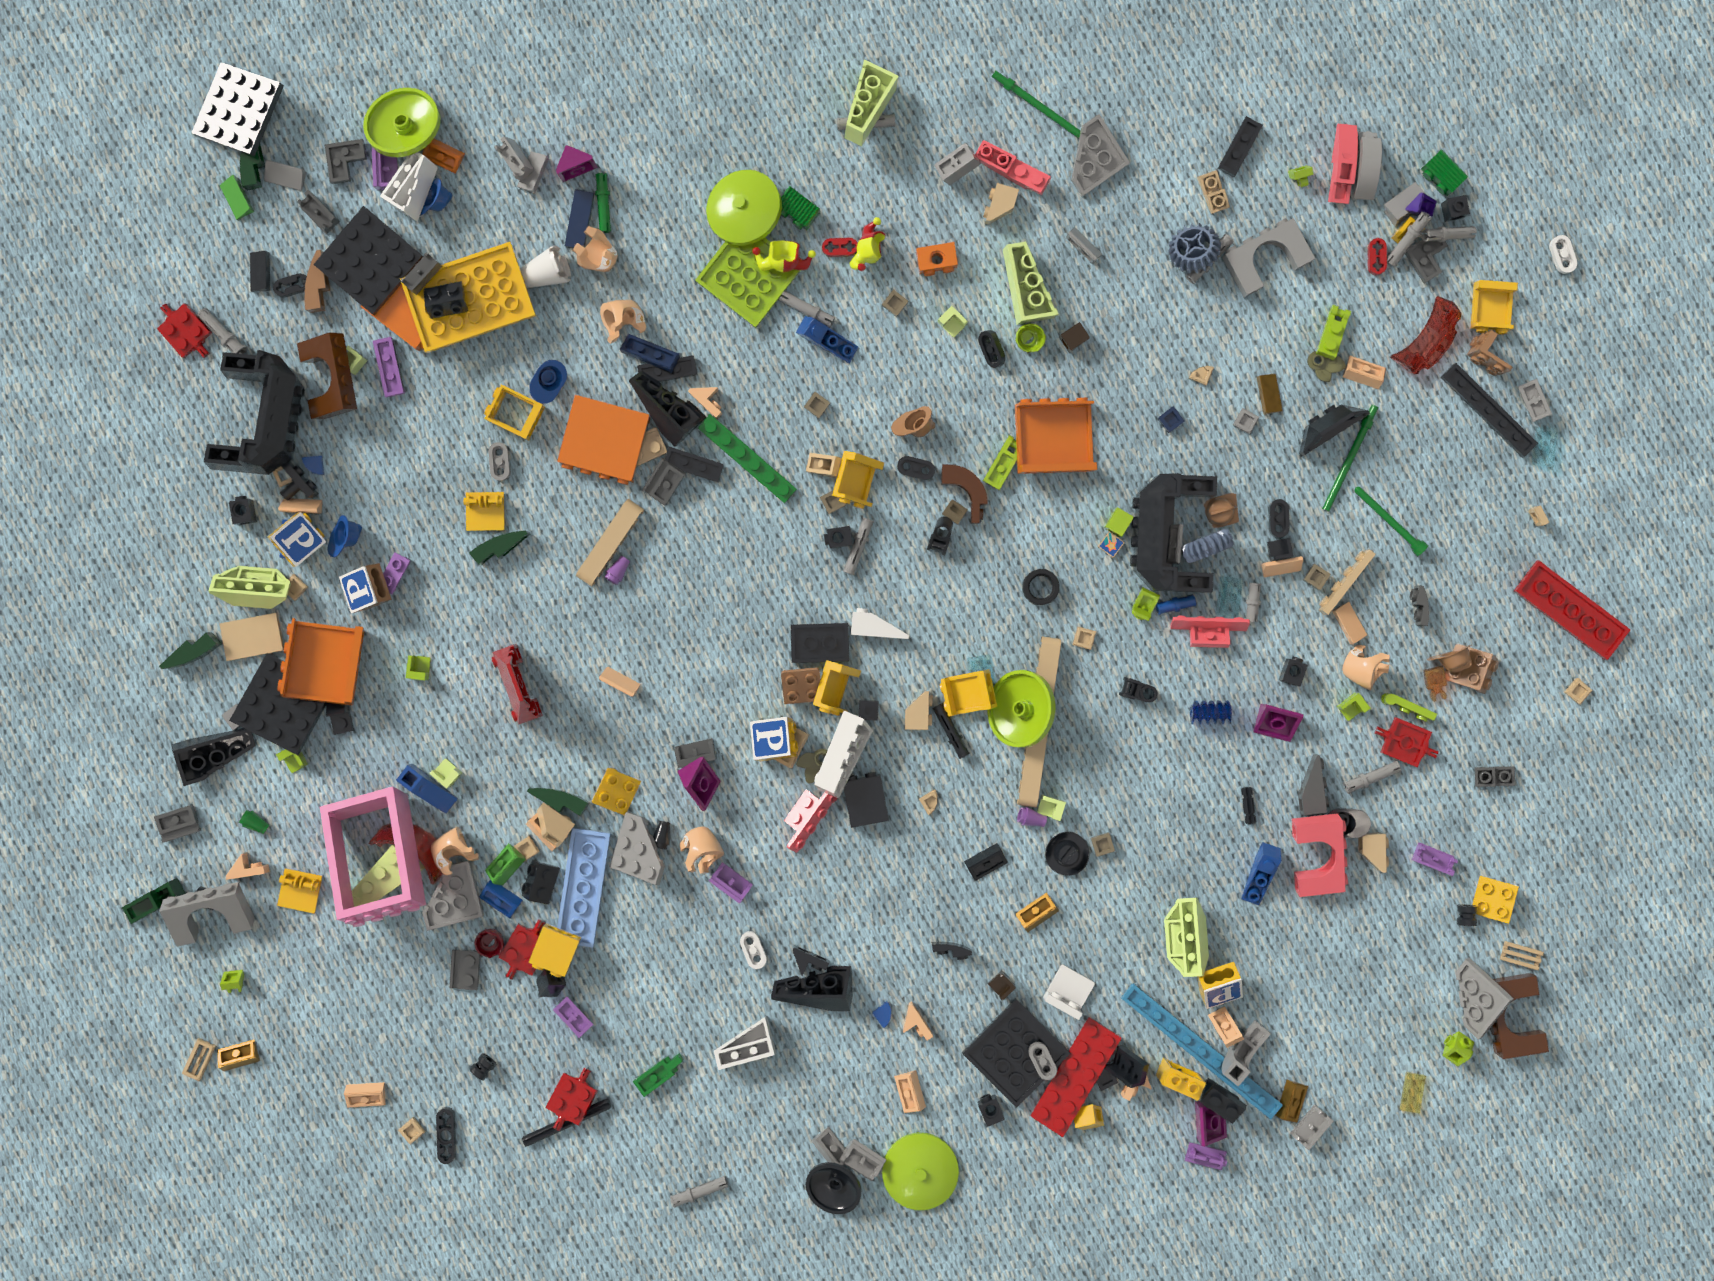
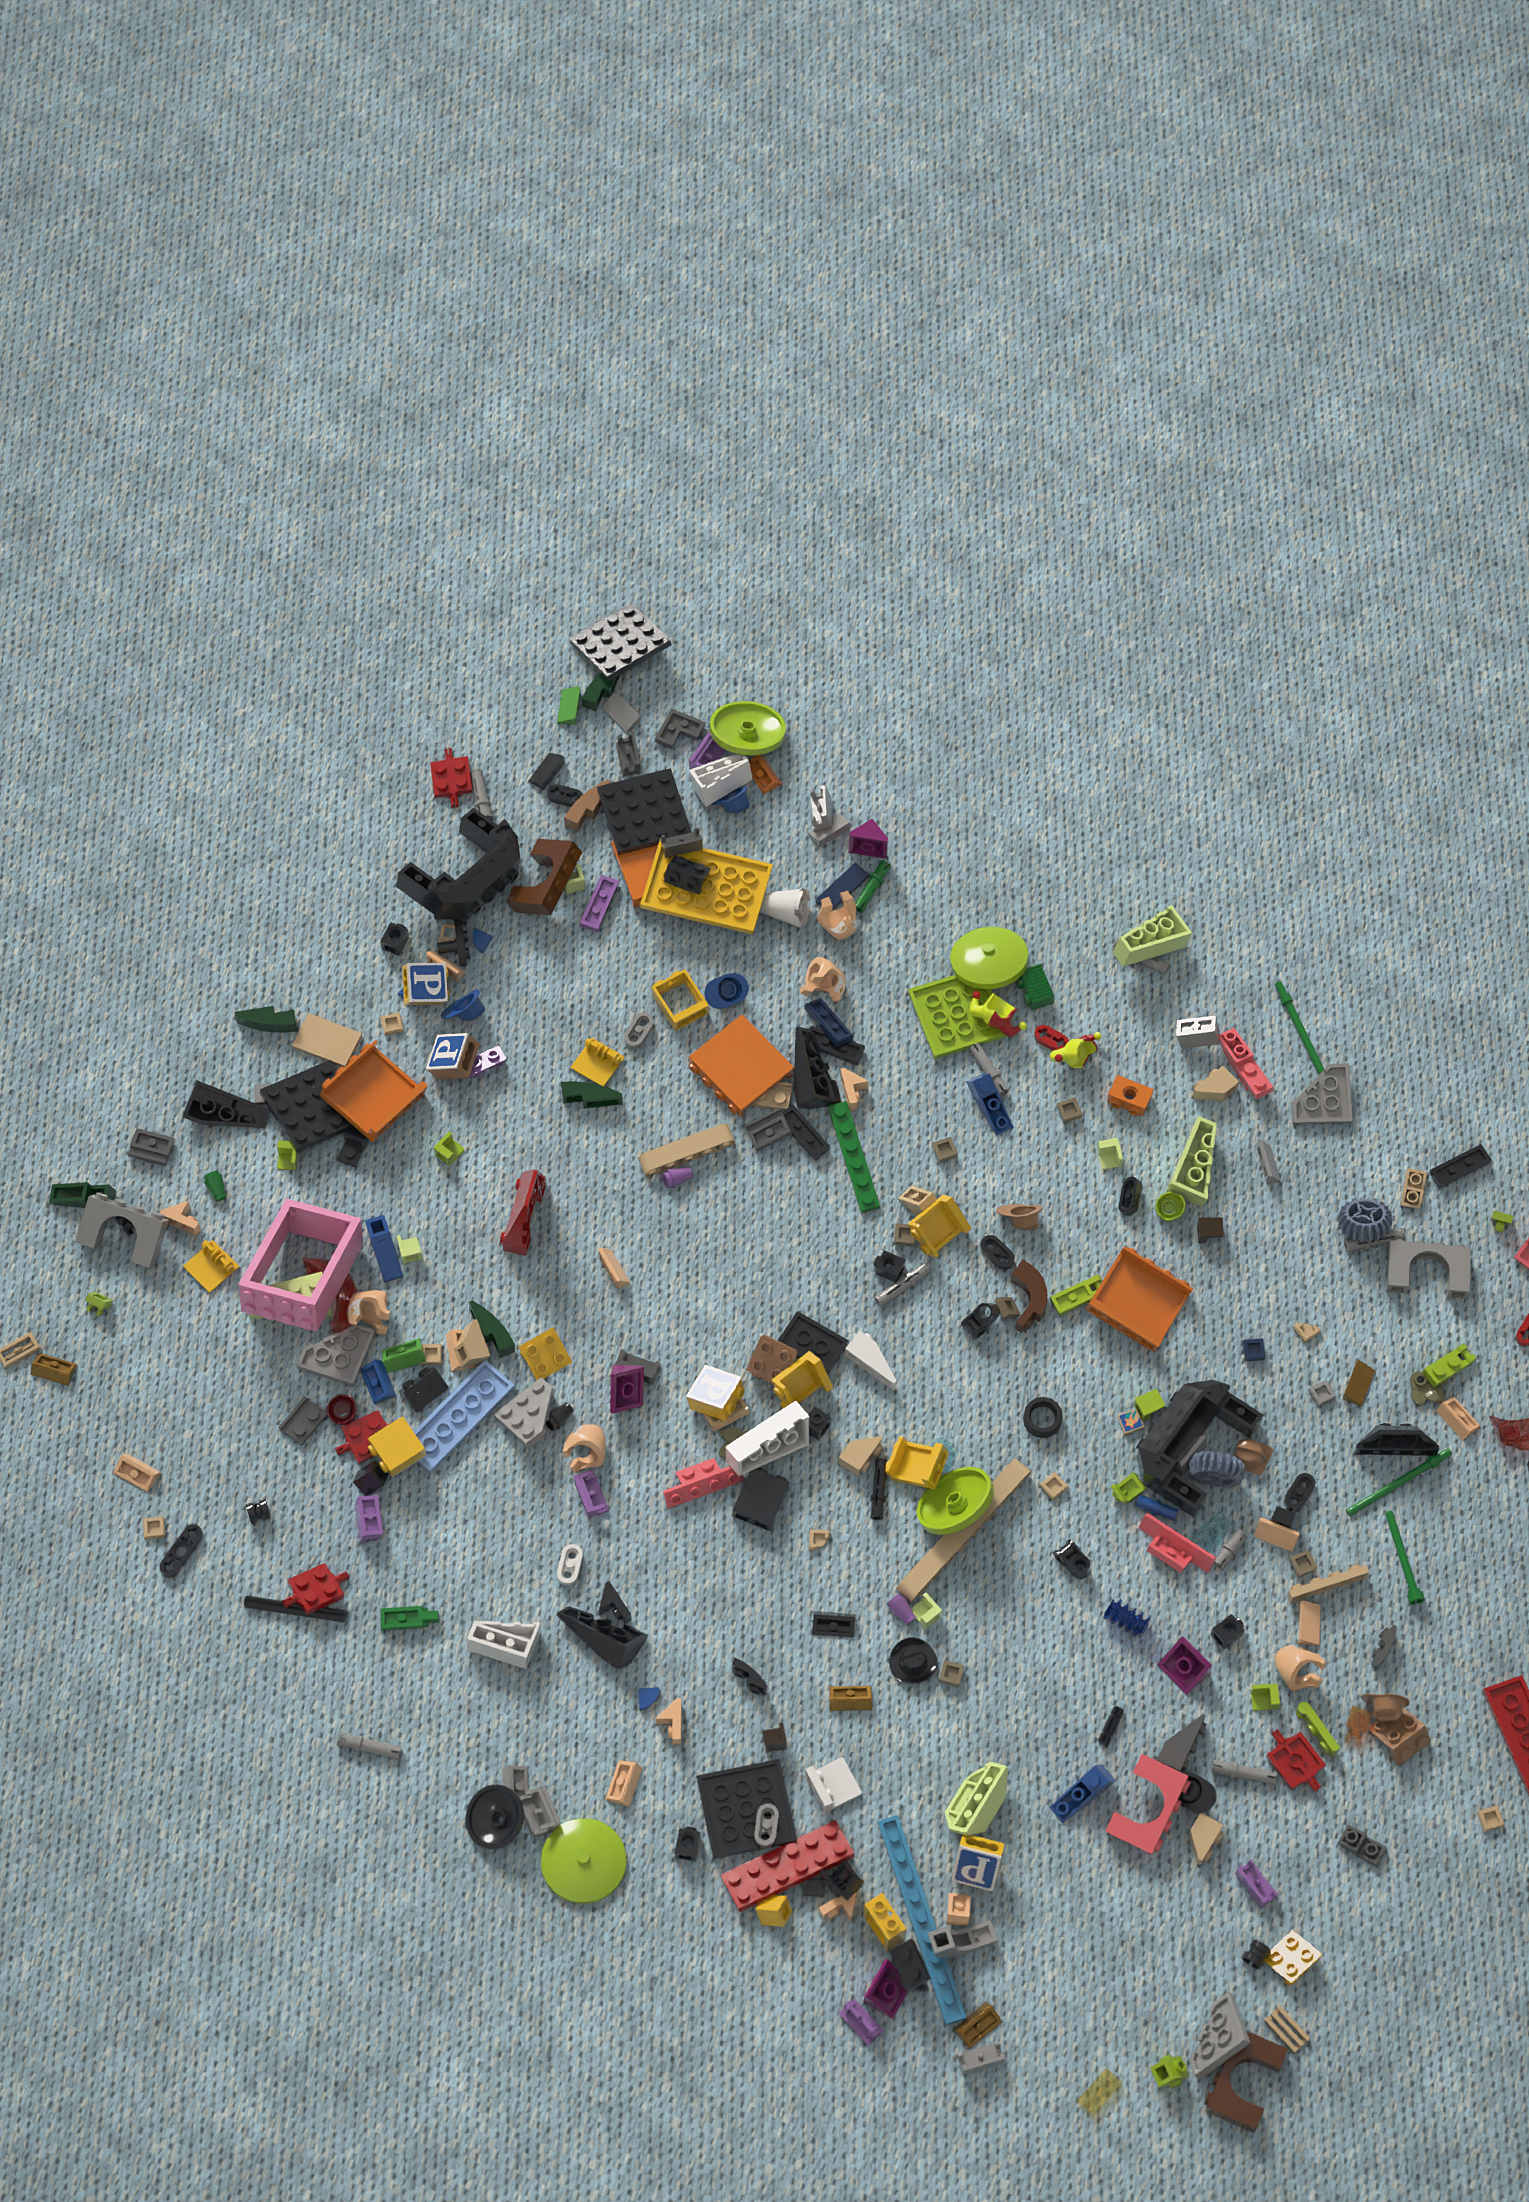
camera: 30 degrees right, 25 degrees down
yellowish green wedge [208,566,291,609] -> none

